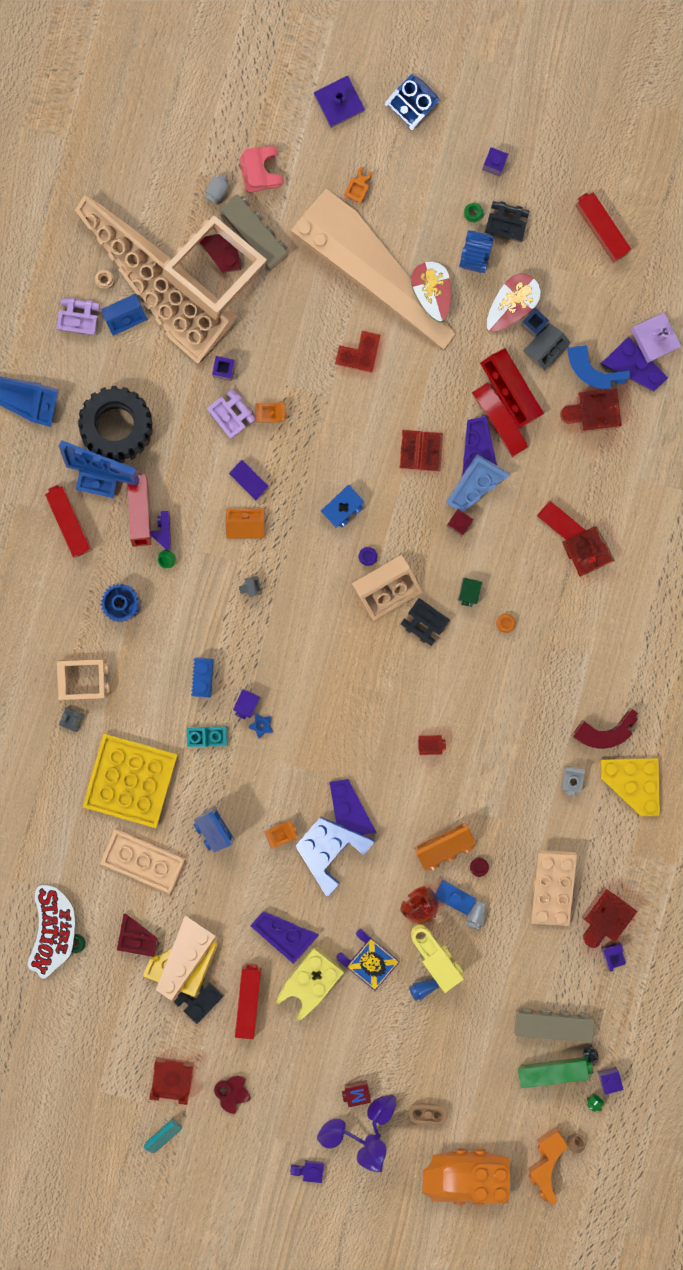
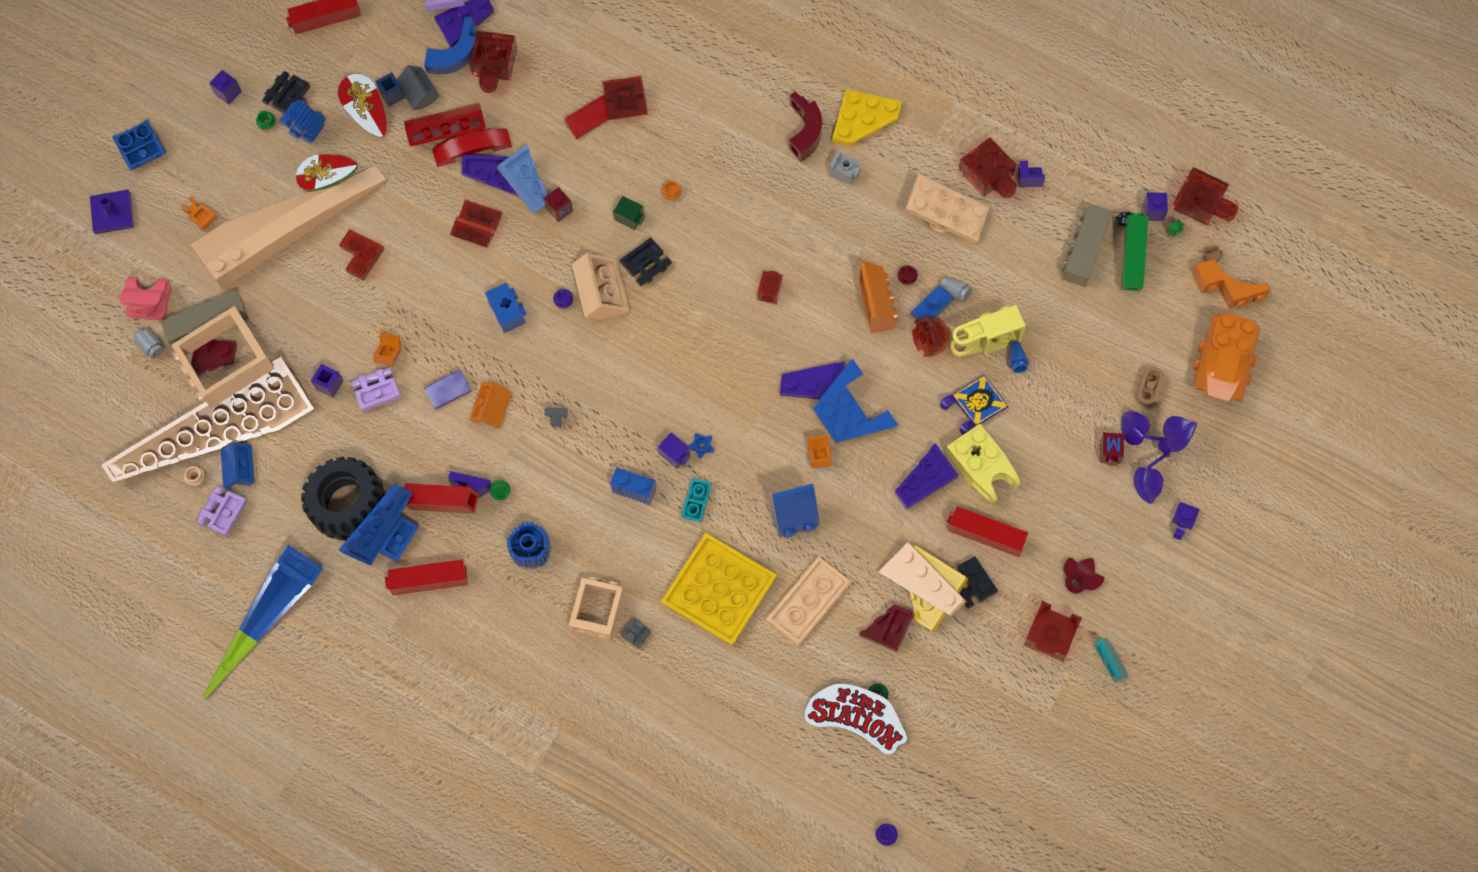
camera: 65 degrees left, 20 degrees down
none -> clear red brick [1172,167,1238,226]

